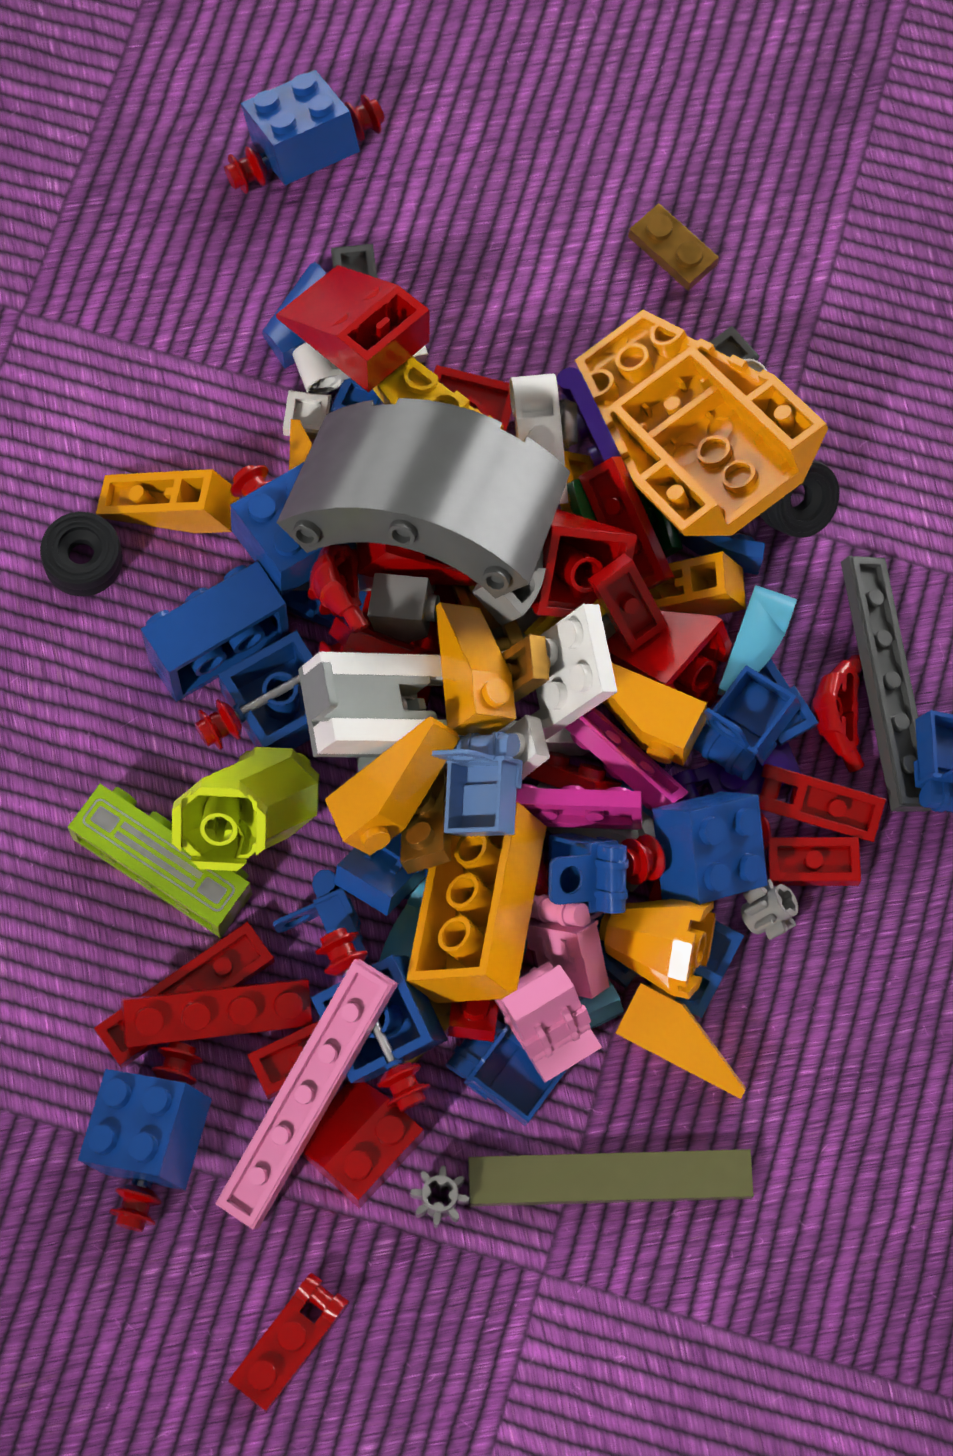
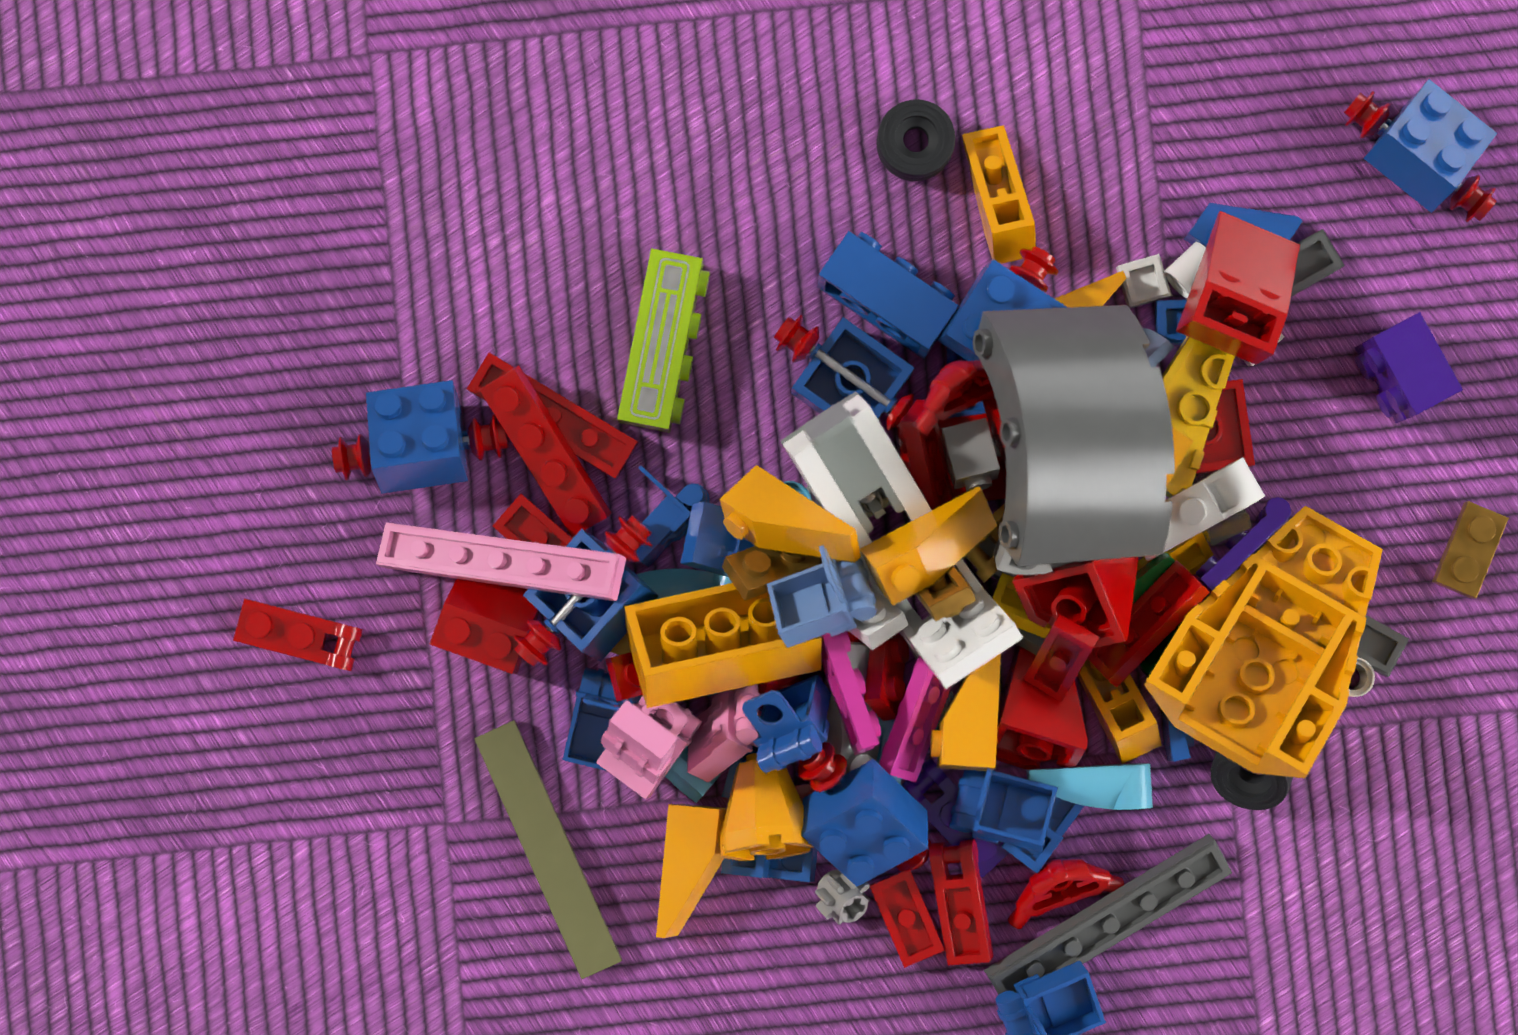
camera: 75 degrees right, 15 degrees up
neon yellow brick [172,747,319,871] -> none
light grey gear [410,1166,469,1228] -> none
none -> dark purple piece [1354,312,1463,423]

